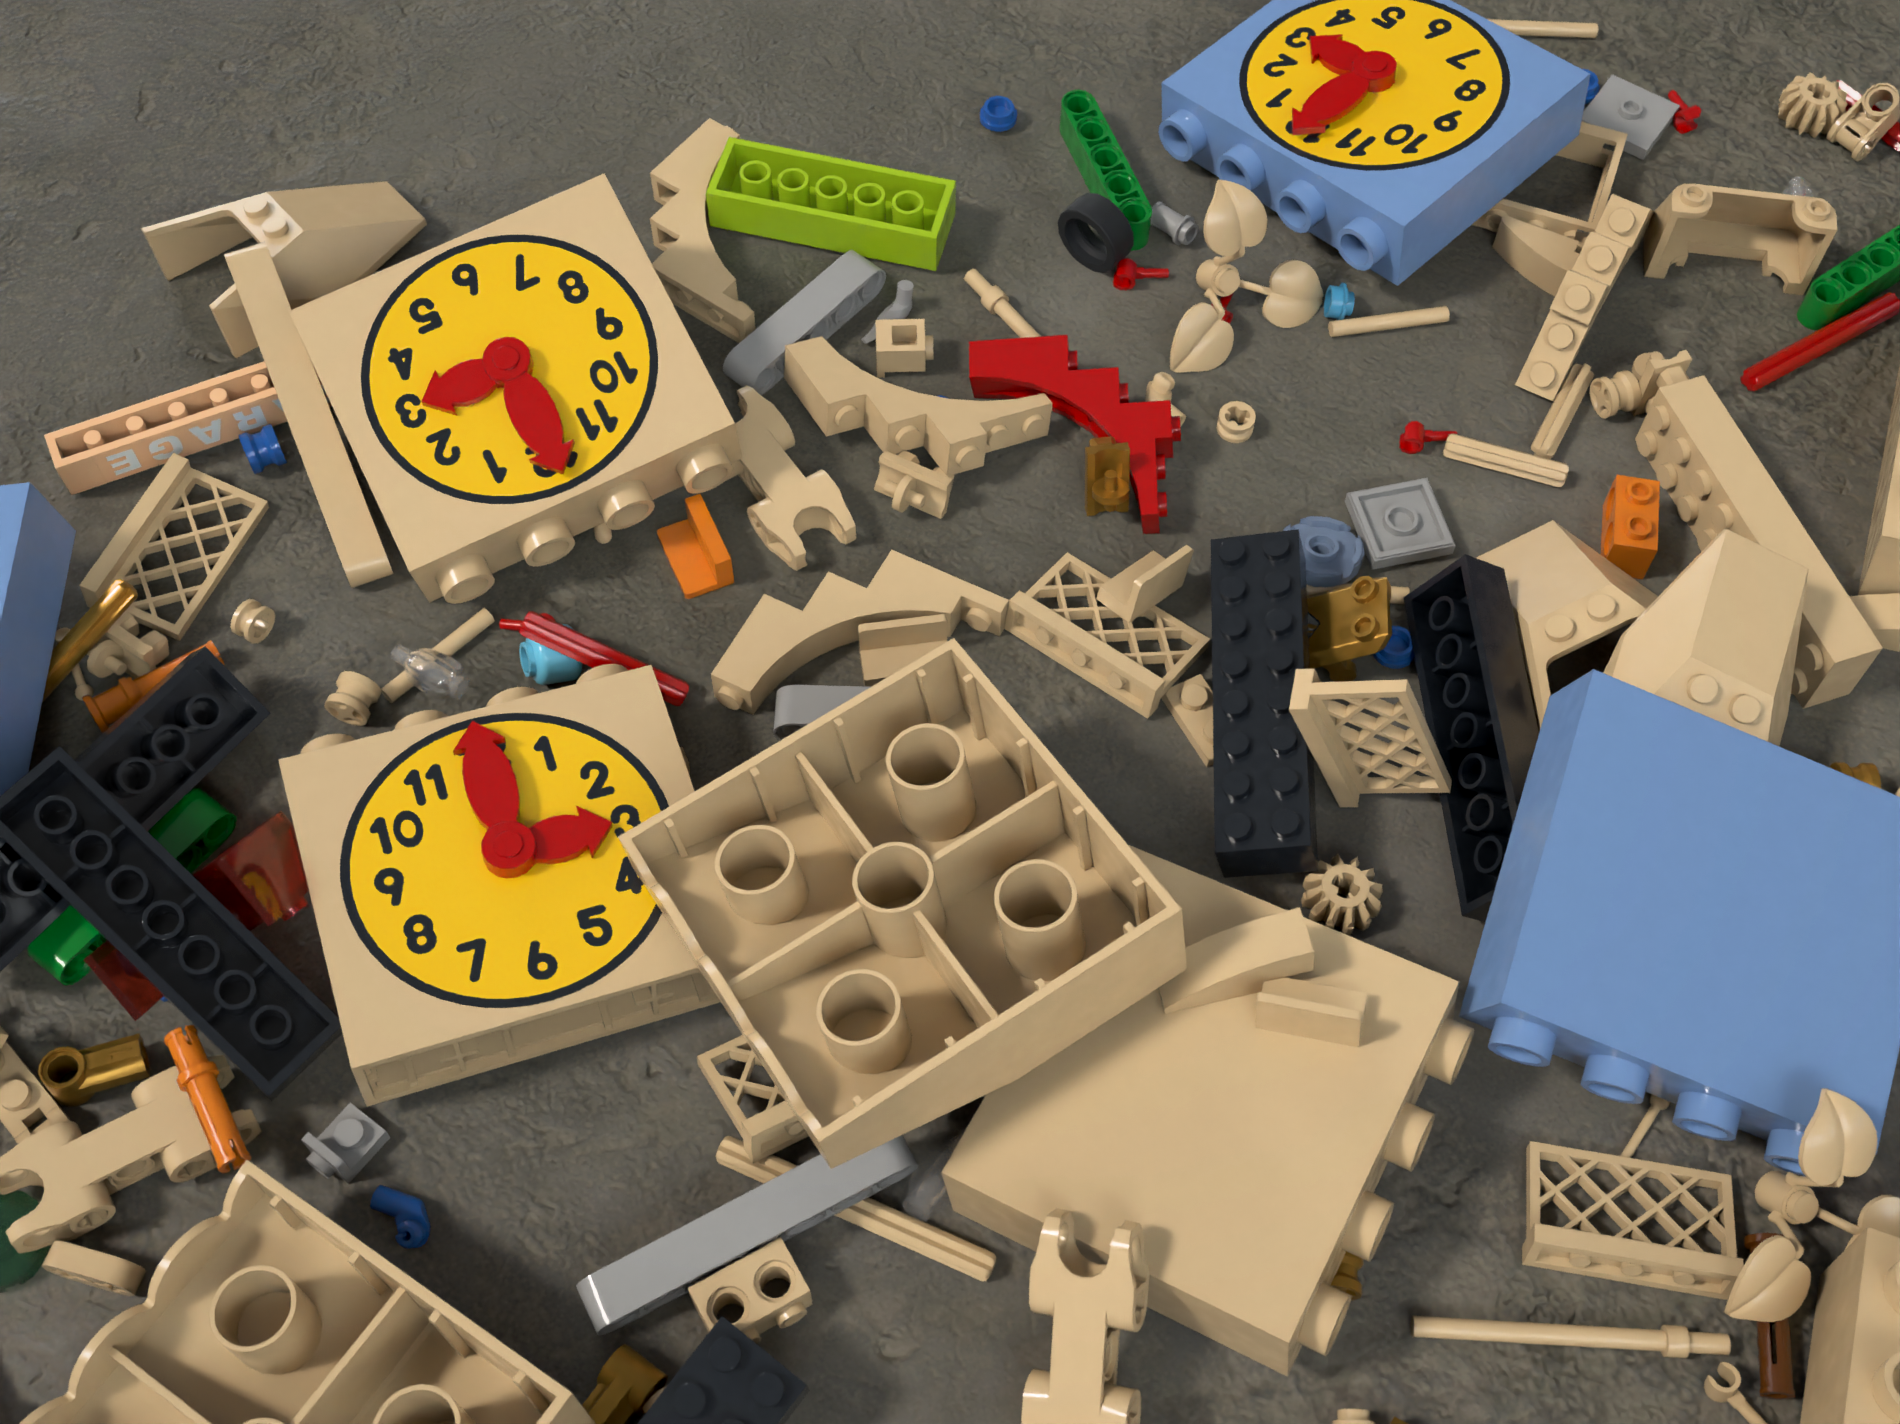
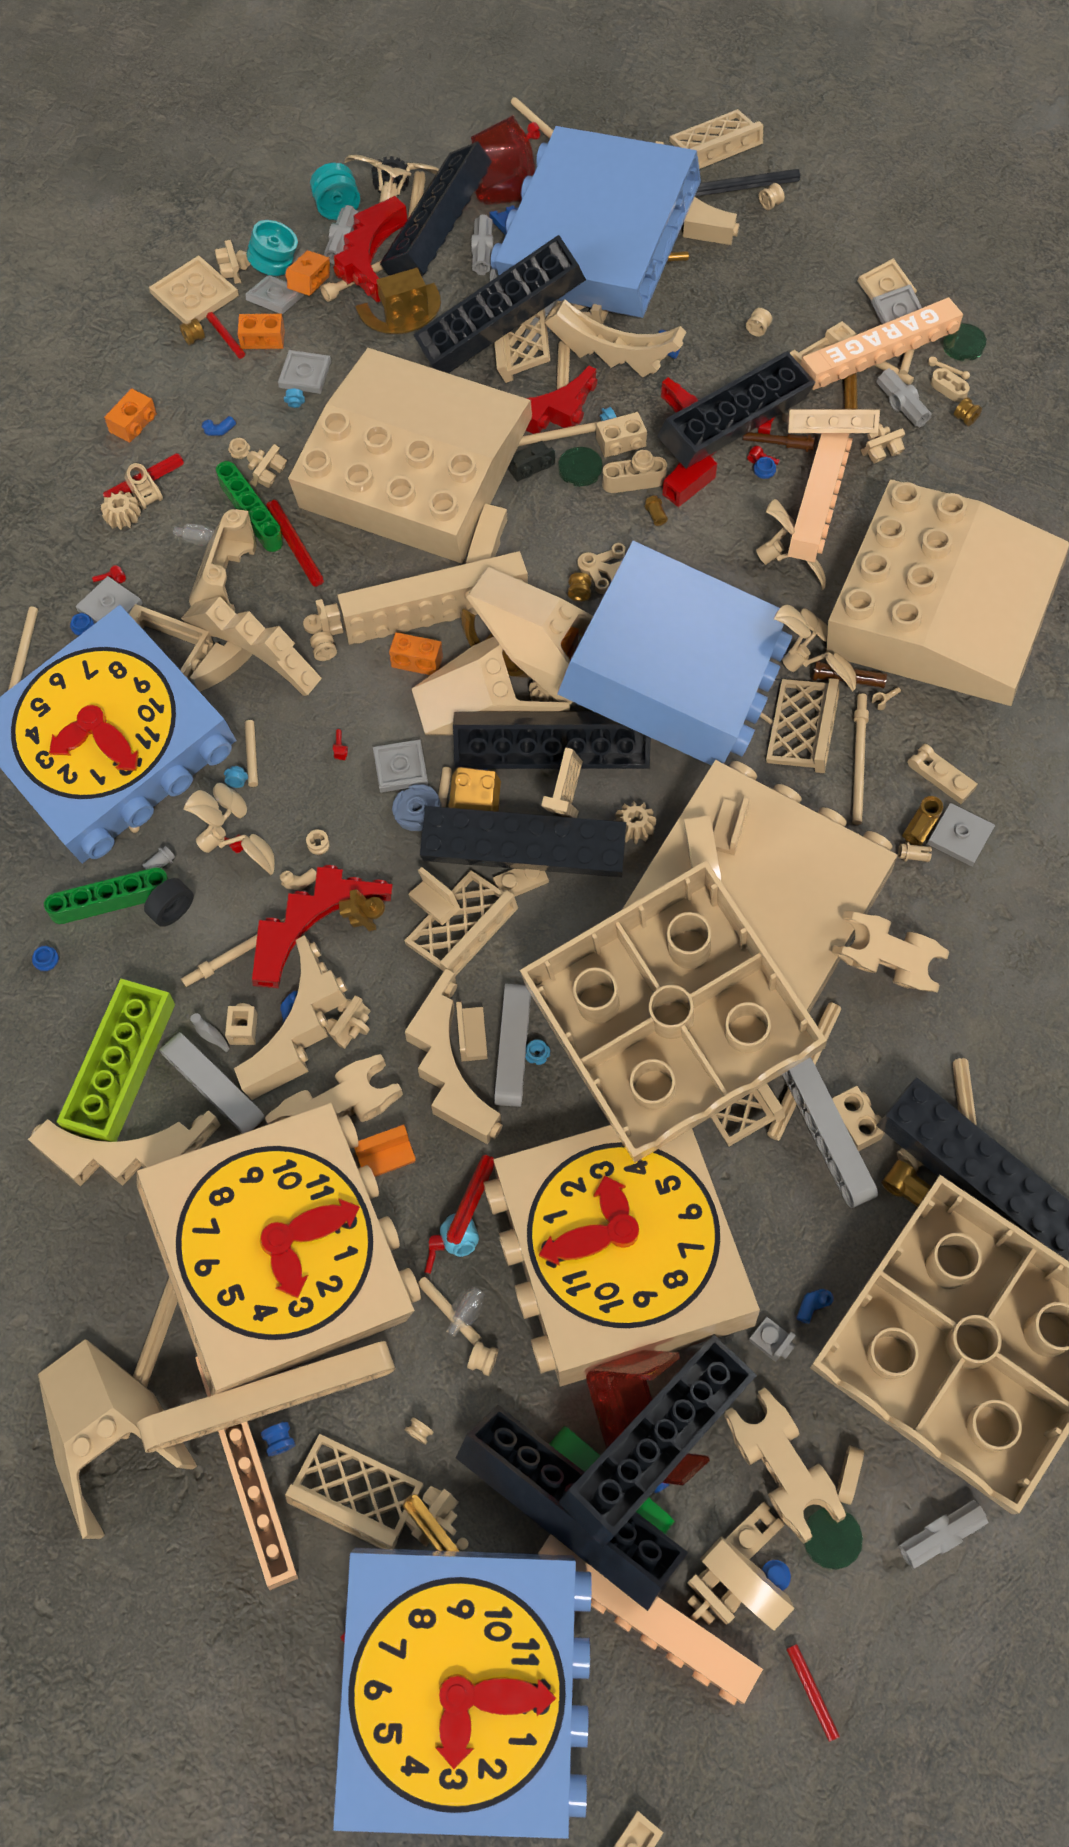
camera: 85 degrees left, 5 degrees up
pearl gold piece [38,1033,151,1107] -> none
orange pin [82,640,225,733] -> none
orange pin [164,1025,251,1173] -> none
red hand [1113,258,1169,291] -> none
tan axle [1443,433,1569,488] -> none
tan axle [1531,363,1594,459] -> none

